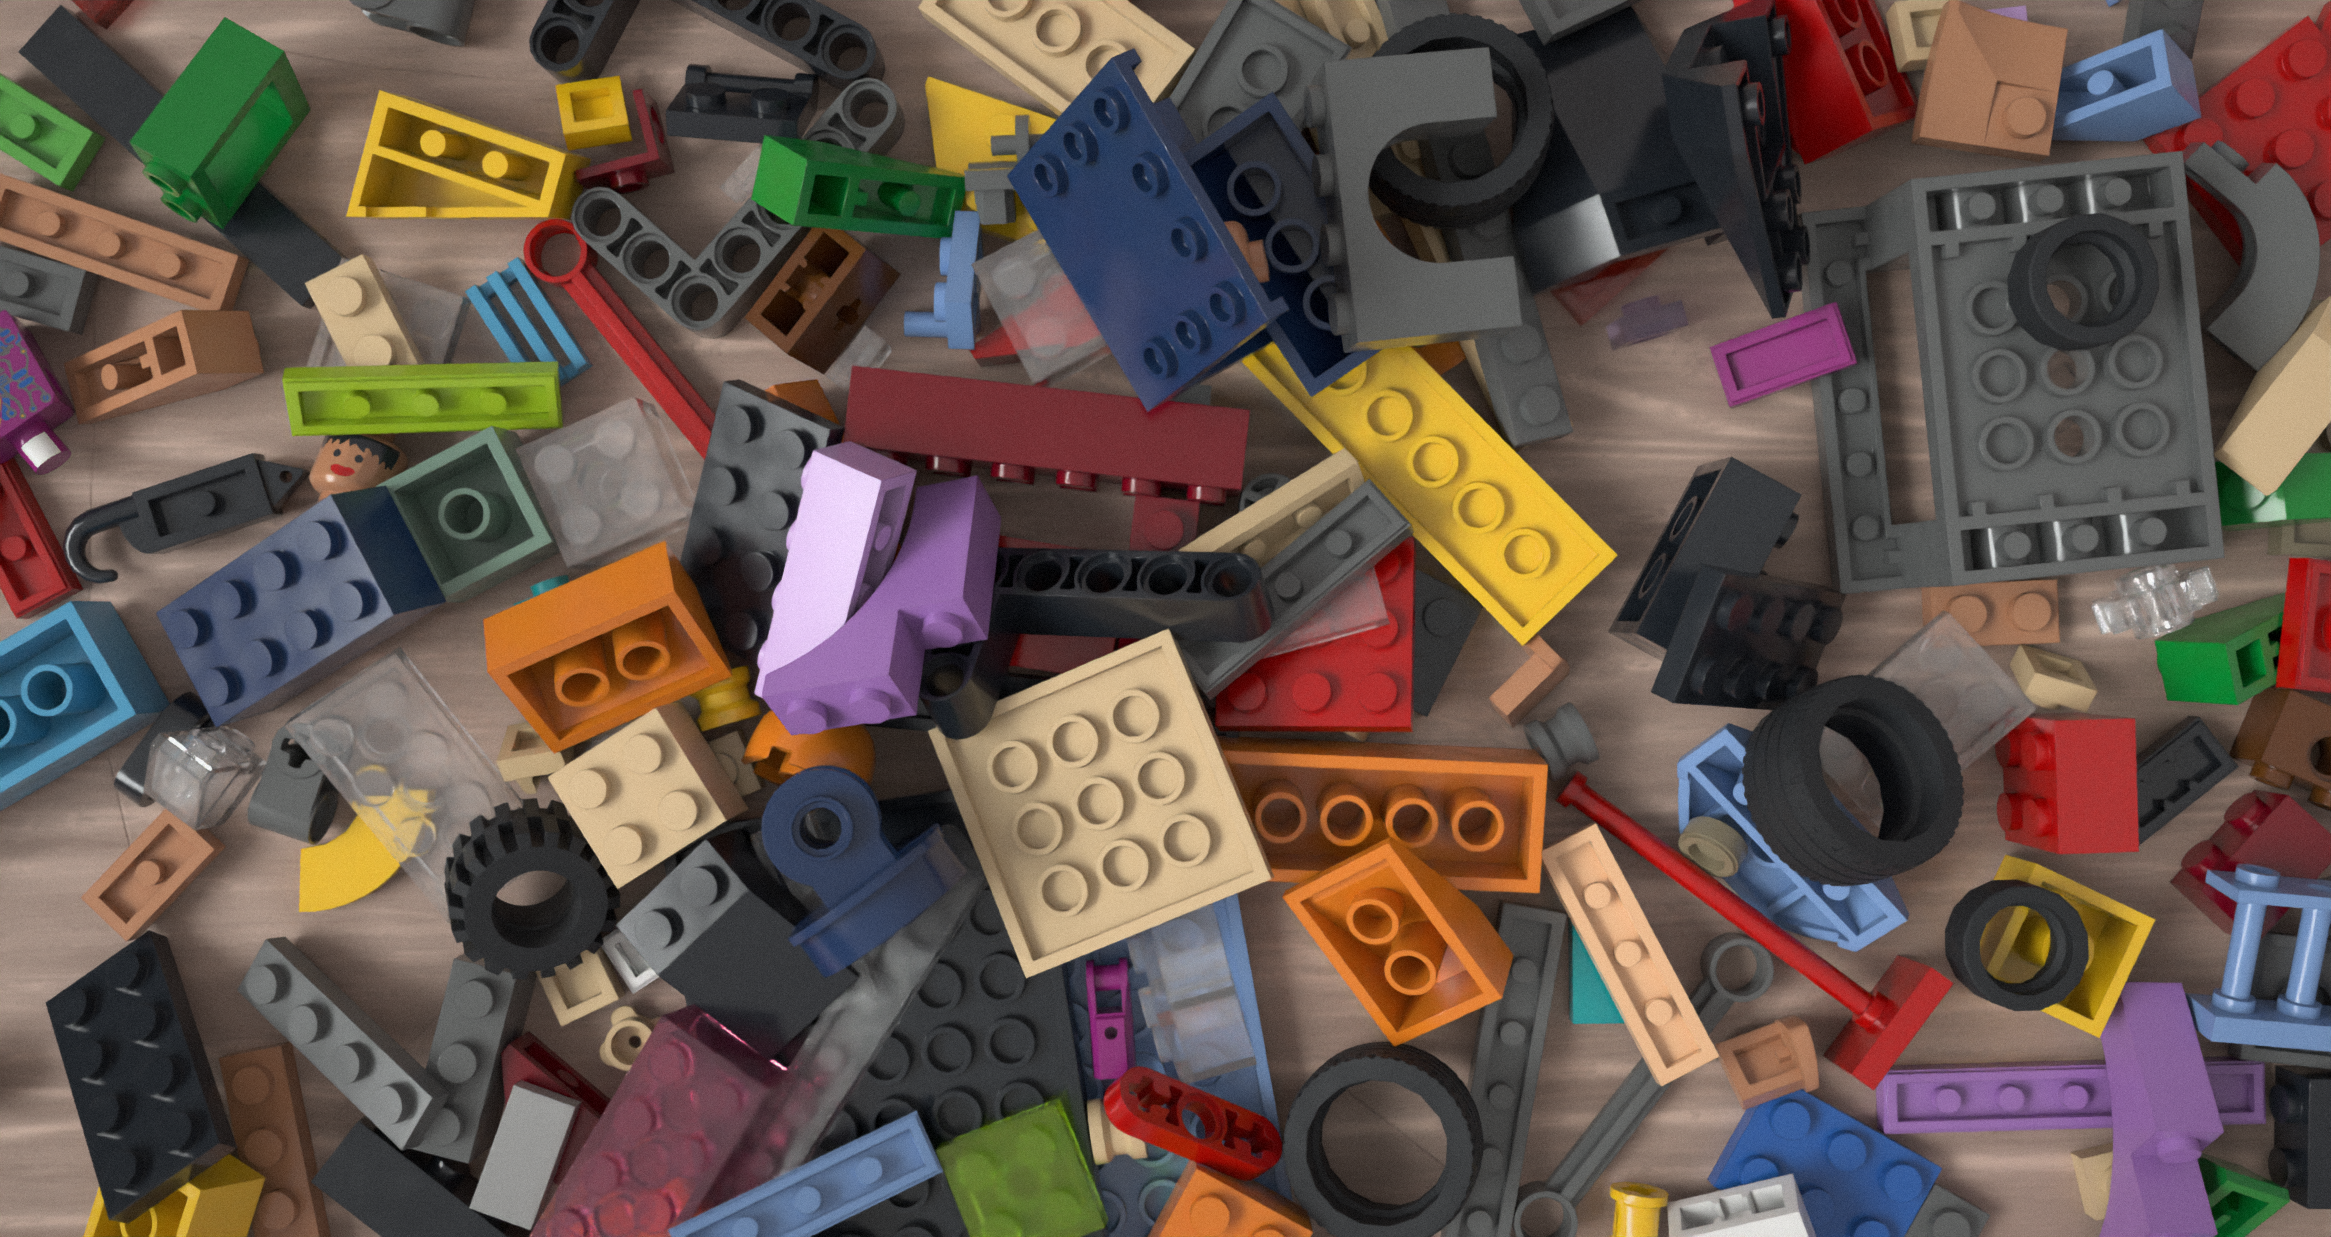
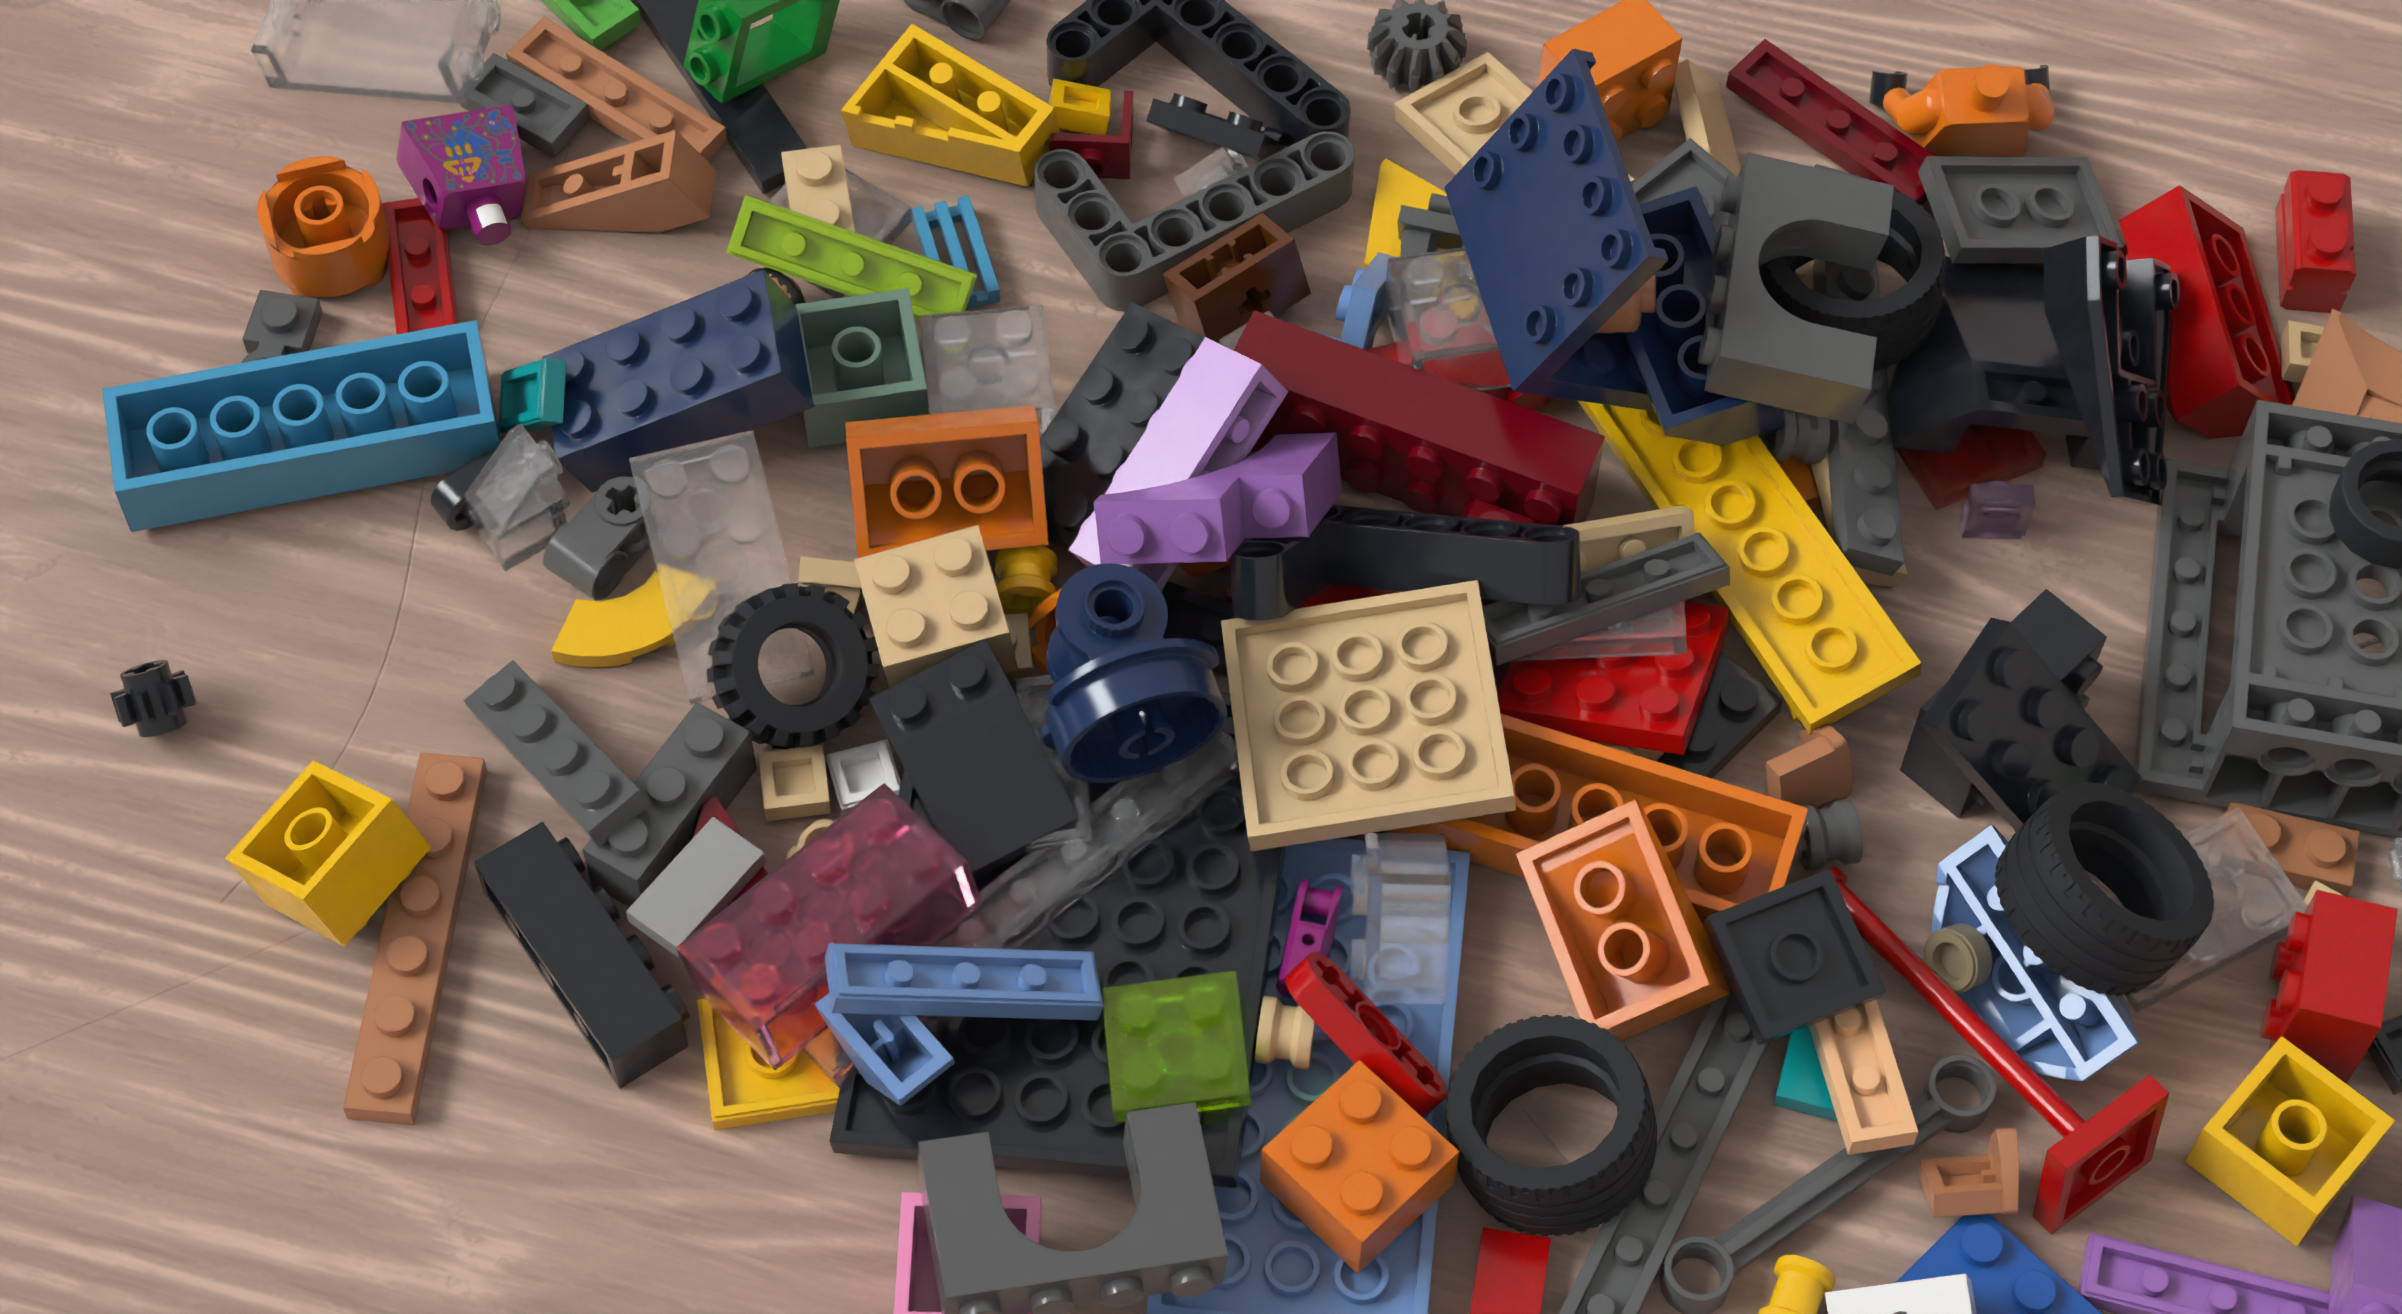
camera: 15 degrees right, 30 degrees down
black plate [45,930,237,1224] -> none
black plate [63,453,310,584] -> none
nougat plate [81,803,226,942] -> none
red piece [523,219,716,461] -> none
green slope [751,135,966,238] -> none
magenta tile [1709,302,1859,408] -> none
black tyre [1945,879,2089,1011] -> none
none -> teal tile [498,358,566,435]
none -> black plate [1703,869,1886,1046]

